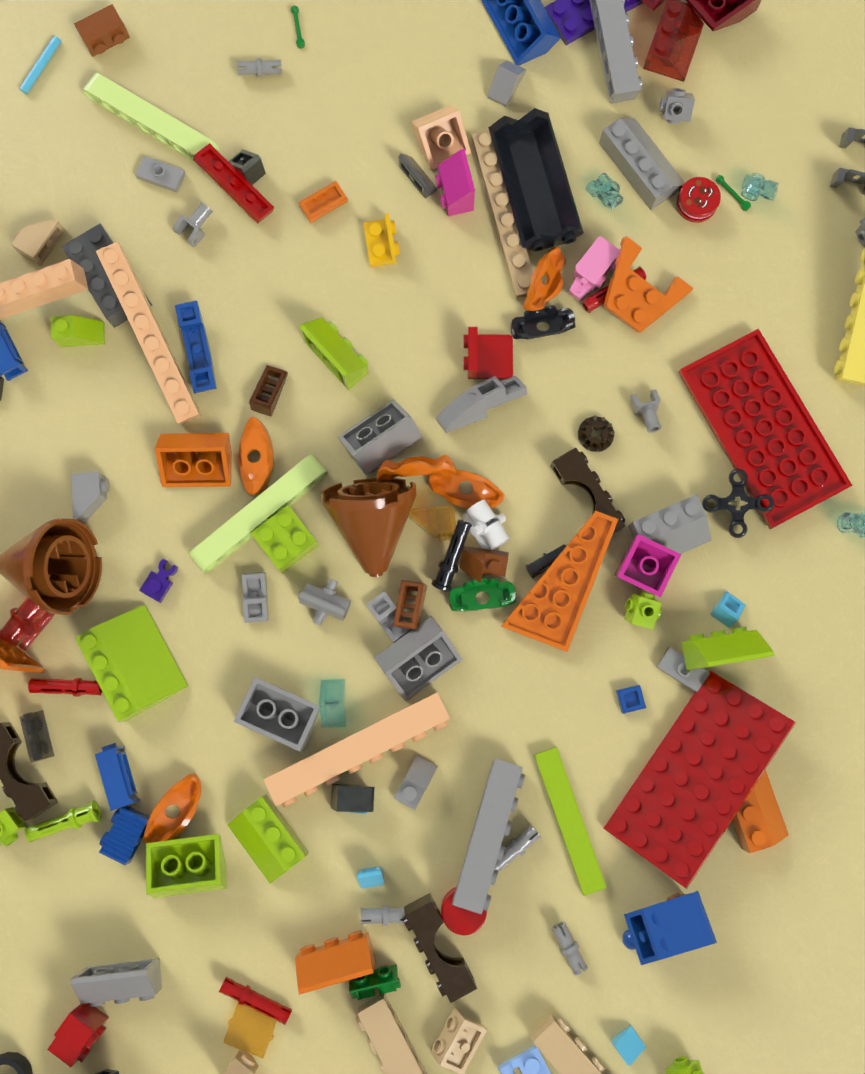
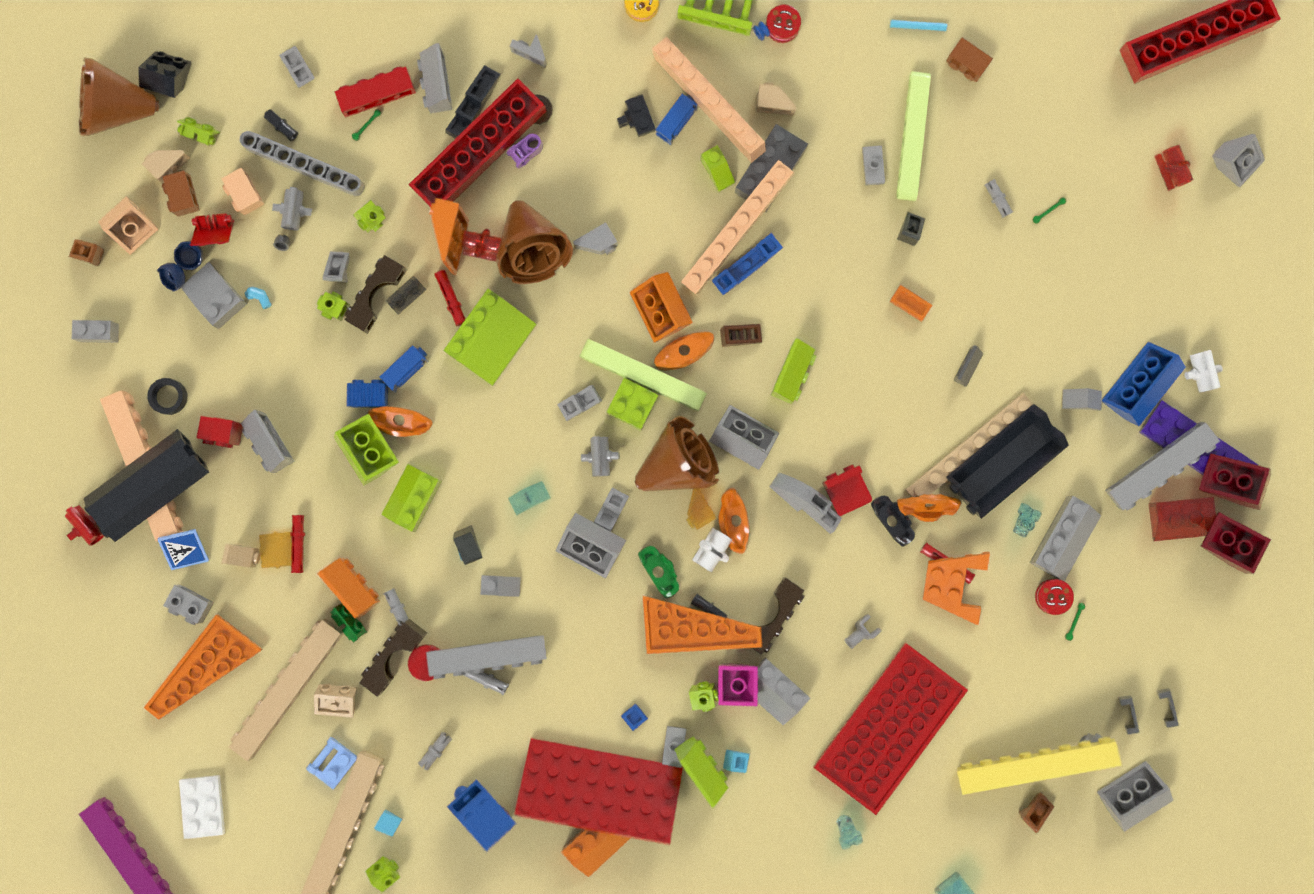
camera: 65 degrees right, 5 degrees up
lime pin [25,800,102,842] -> none
dark purple plate [139,559,178,603] -> none
light grey piece [173,202,213,246] -> none
red plate [193,143,274,224] -> none
light grey slope [234,677,321,752] -> none
light nougat brick [264,693,450,807] -> none
medium azure slope [357,866,385,889] -> none
yellow bracket [363,213,400,267] -> none
orange piece [376,455,457,482] -> none
dark orange slope [393,580,427,630] -> none
light nougat slope [411,105,471,170] -> none
black pin [431,520,472,591] -> none
dark pink slope [435,149,475,216] -> none
dark orange slope [459,546,509,582] -> none
lime tile [534,747,607,896] -> none
bright pink hinge [569,236,620,301] -> none
dark brown gear [578,415,615,452] -> none
light grey brick [659,88,695,124] -> none
black gear [702,468,775,538] -> none
clear light blue plate [741,173,779,201] -> none

